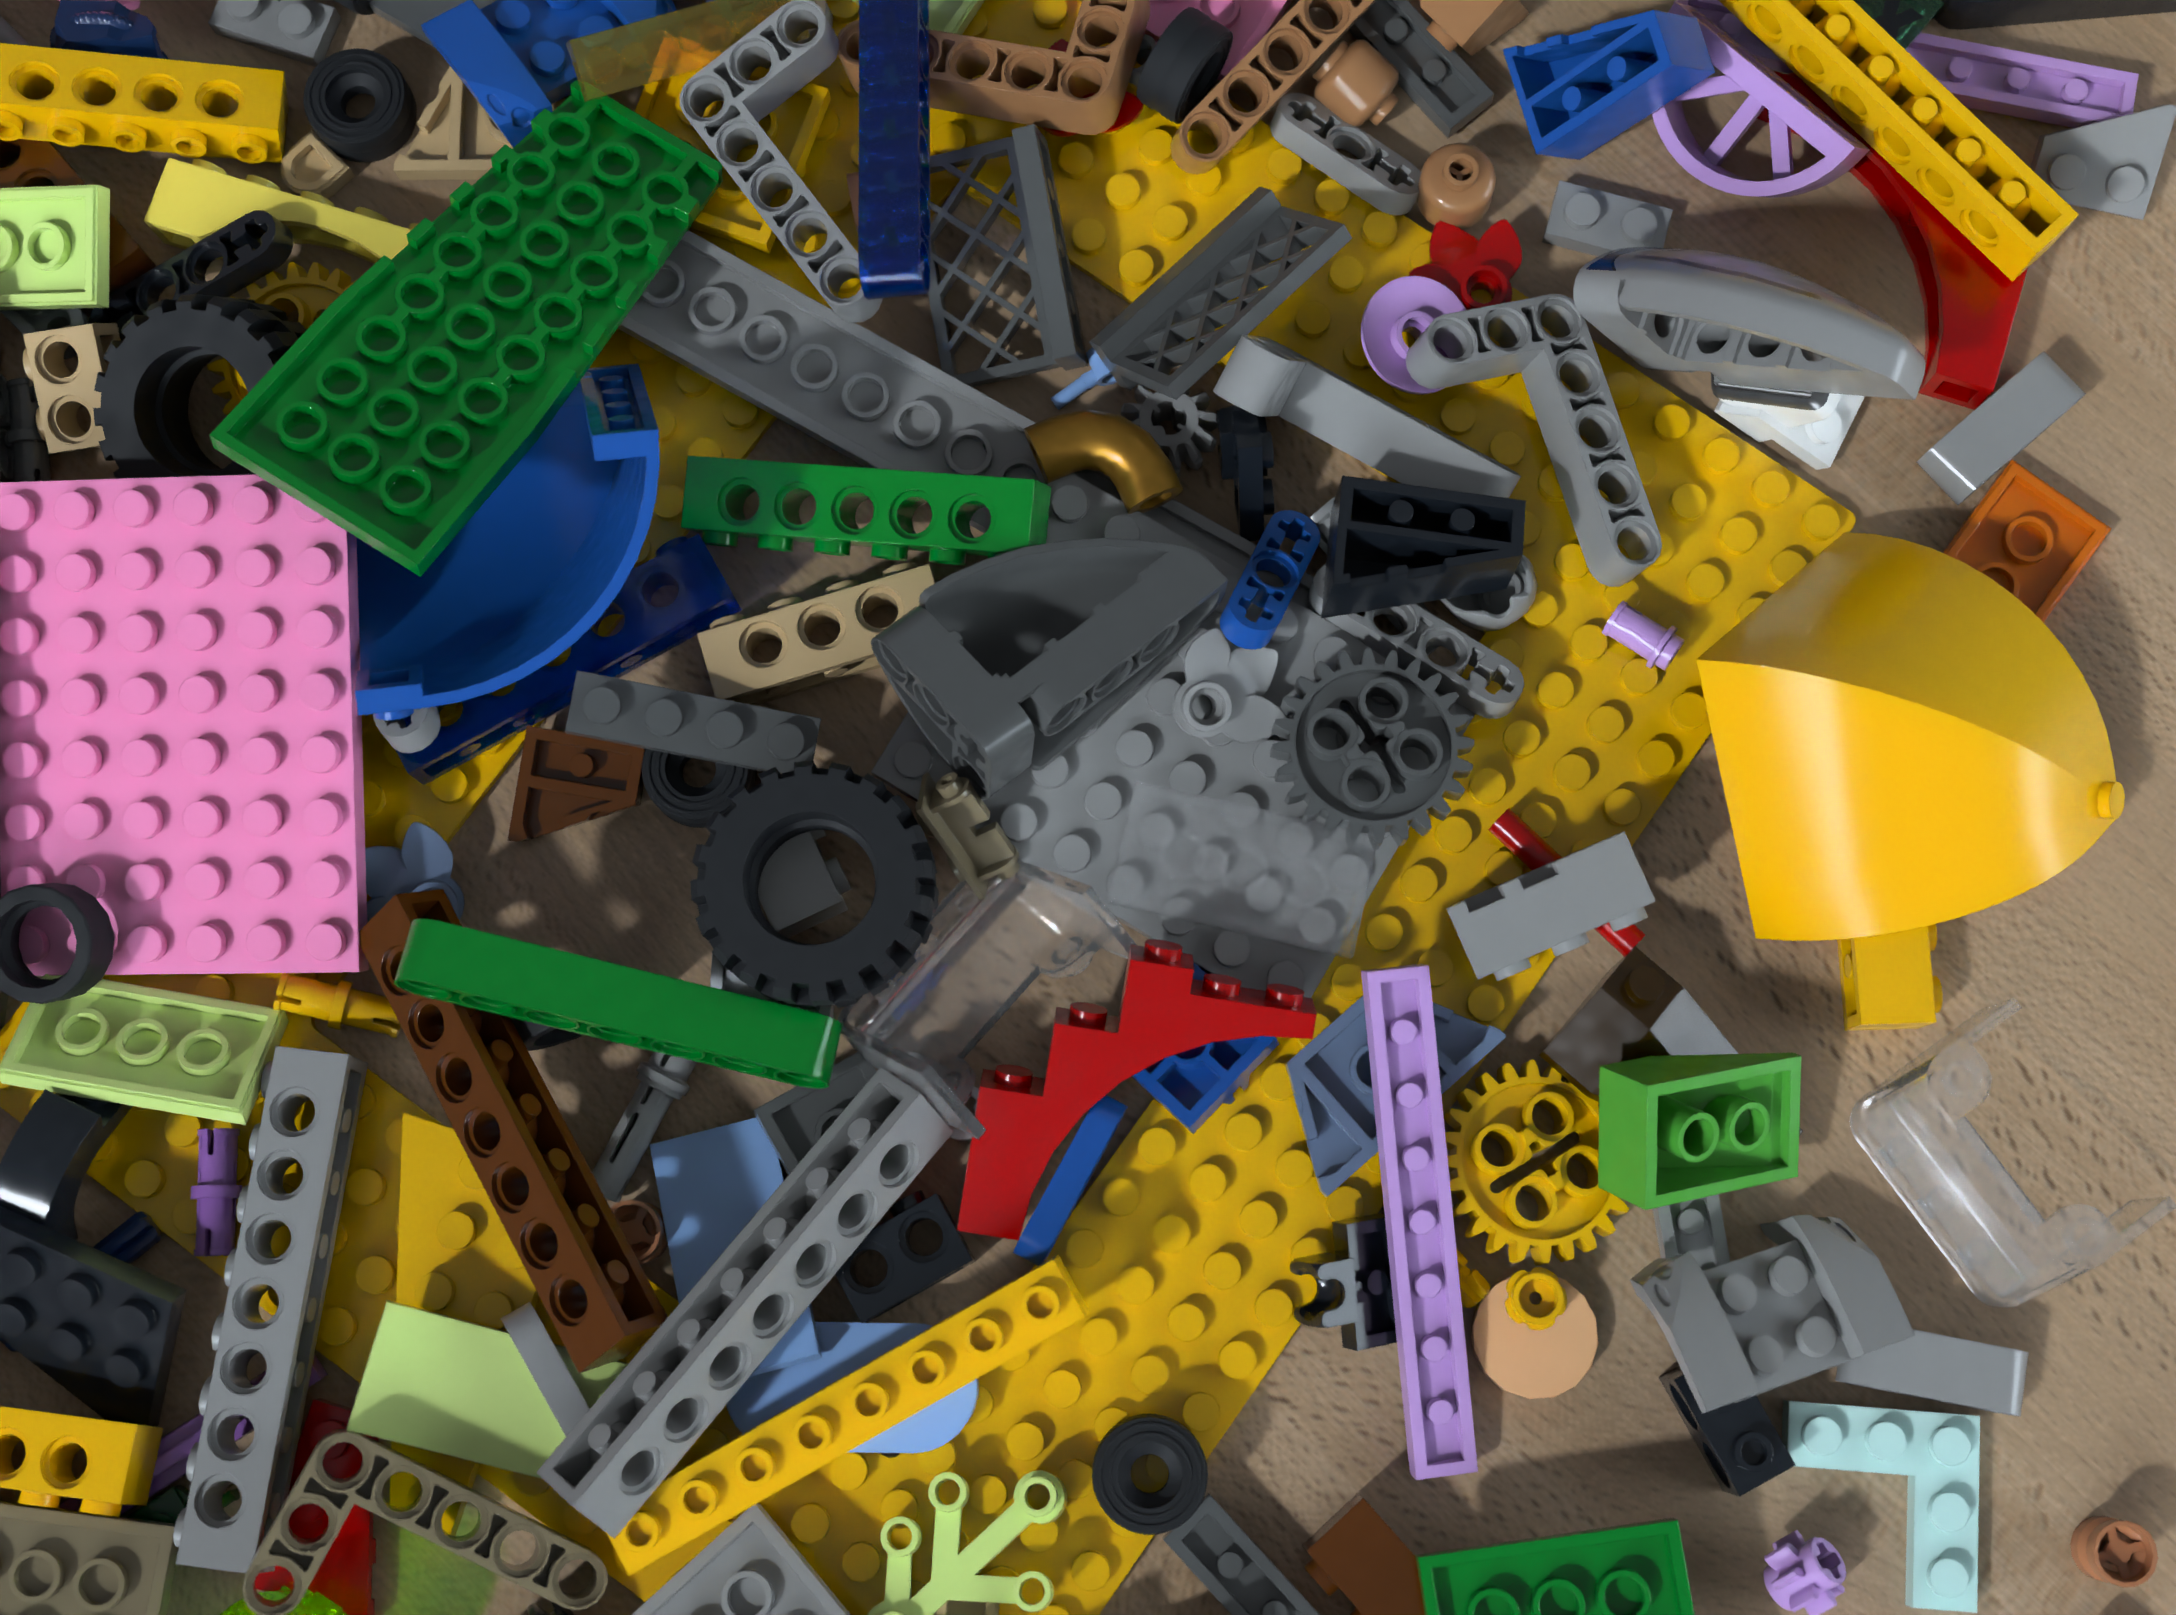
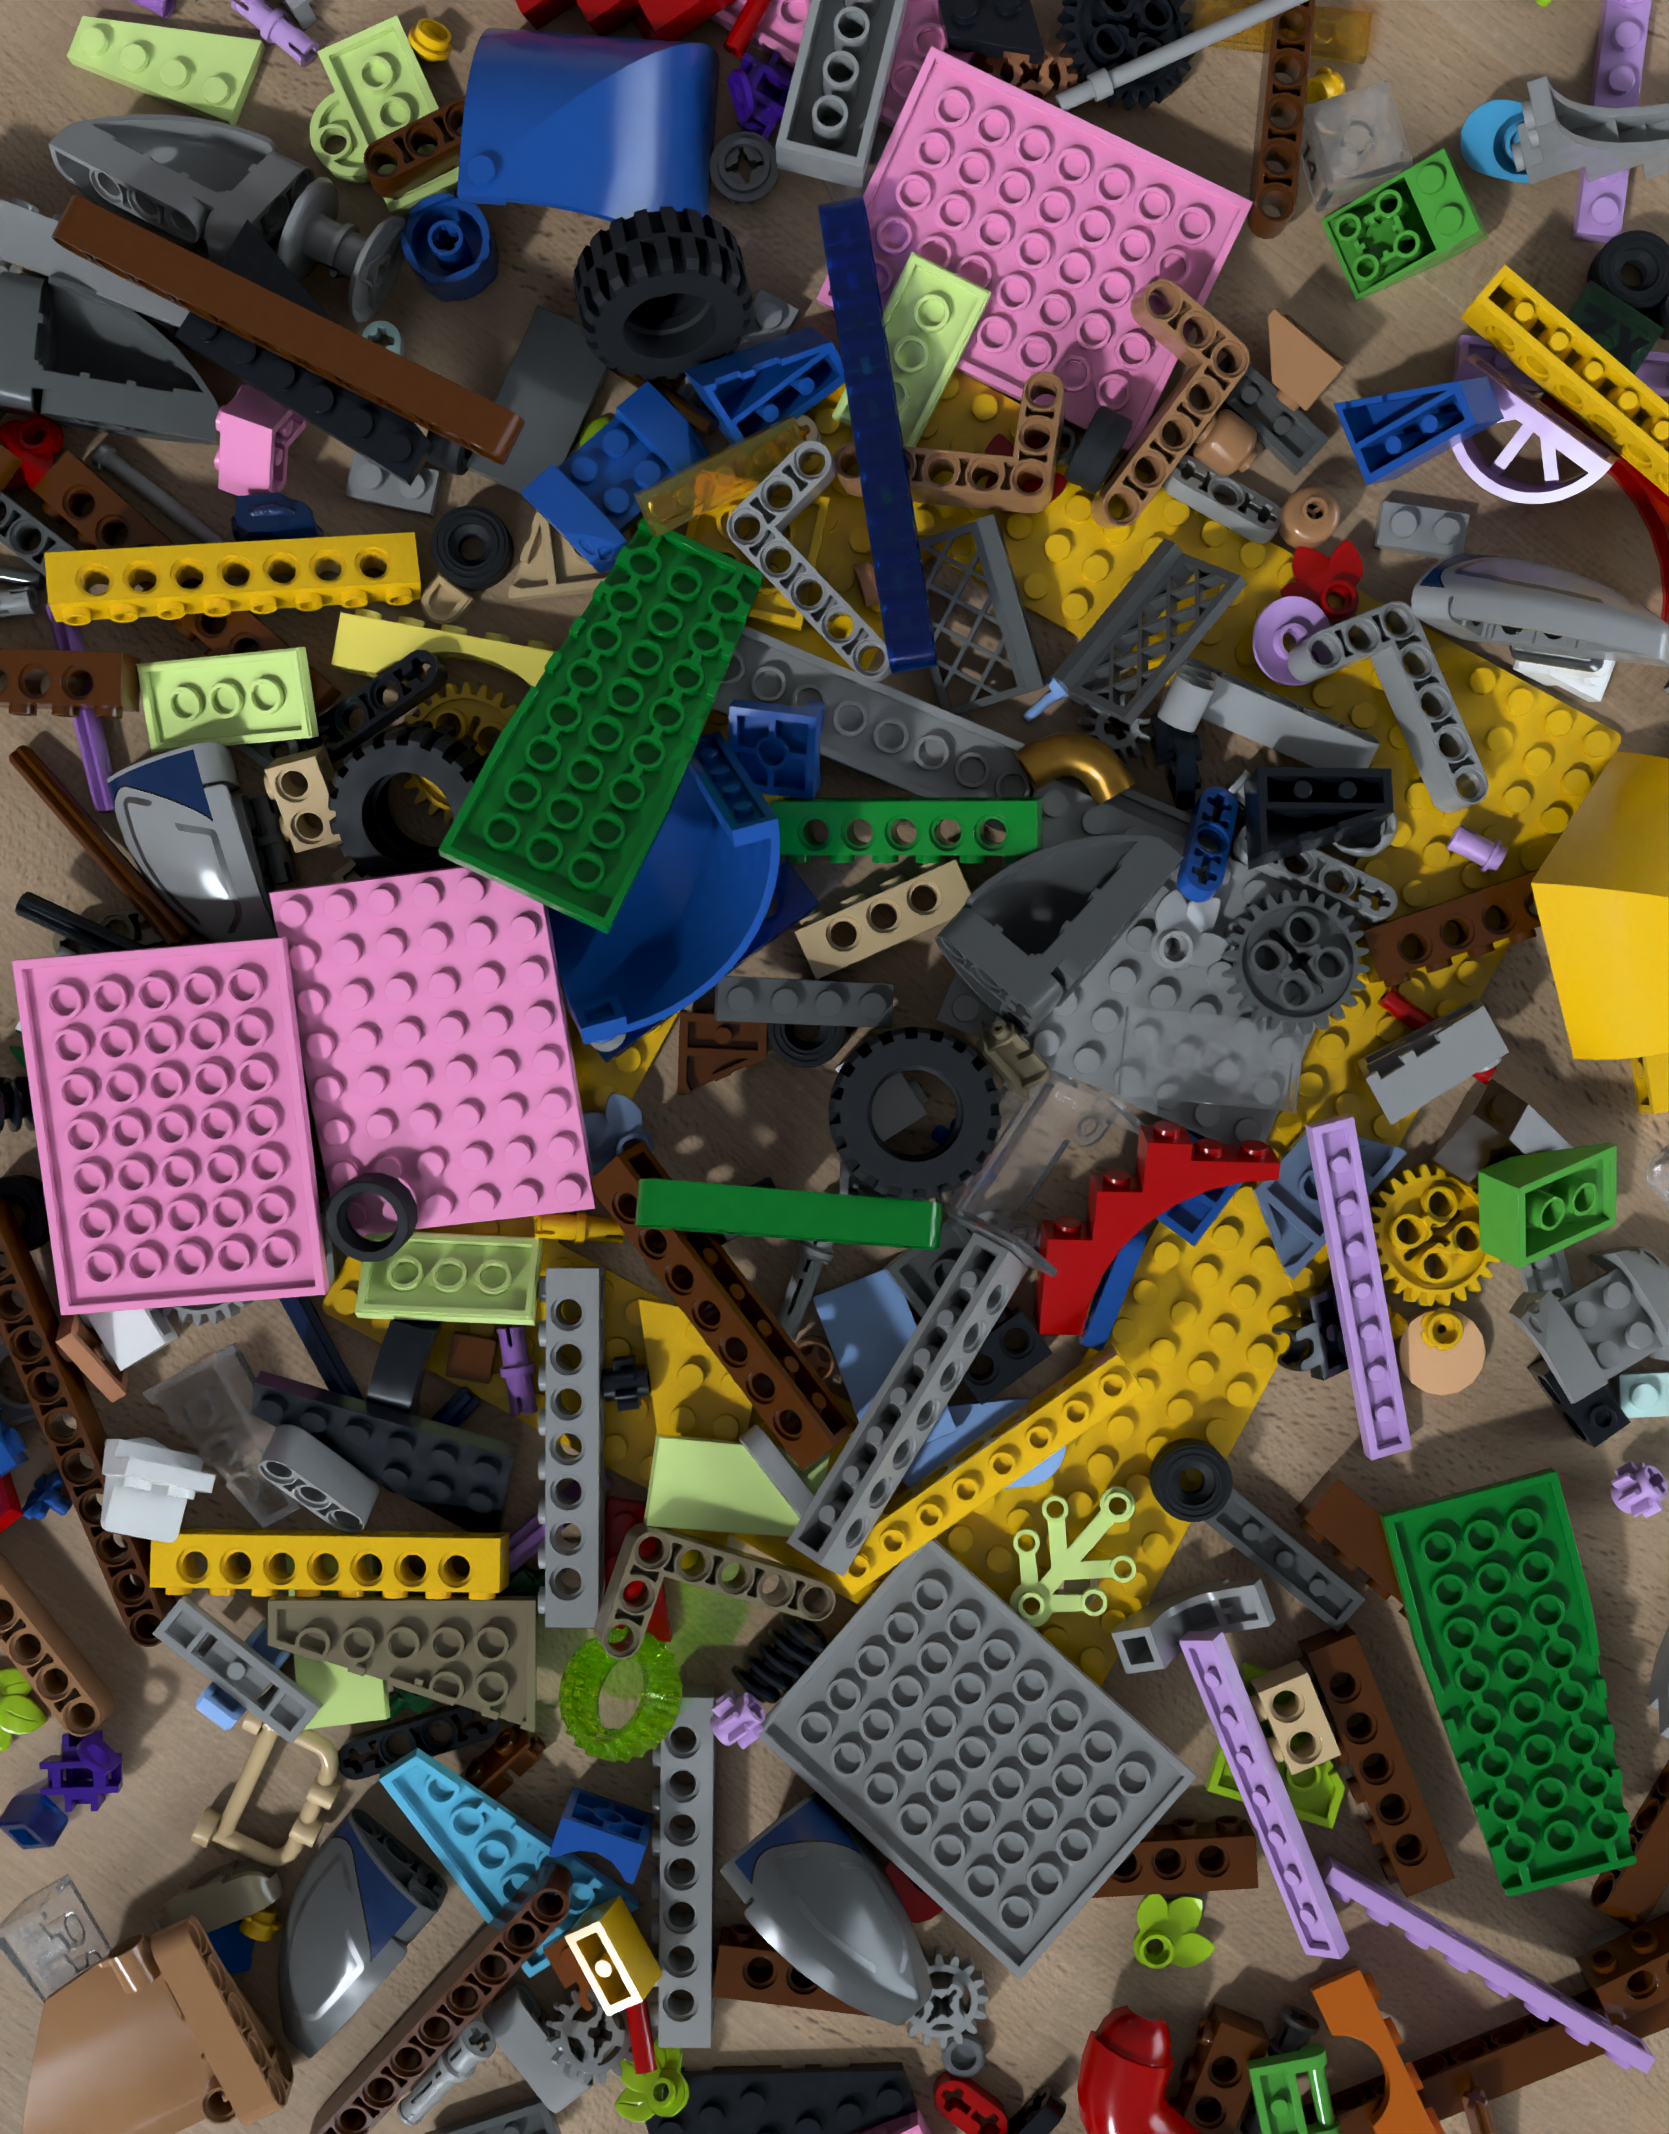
camera: 15 degrees left, 10 degrees up
none -> reddish brown tile [445,1331,499,1384]
none -> black gear [602,1355,651,1411]
none -> blue piece [728,699,825,800]
none -> reddish brown brick [1355,869,1541,988]

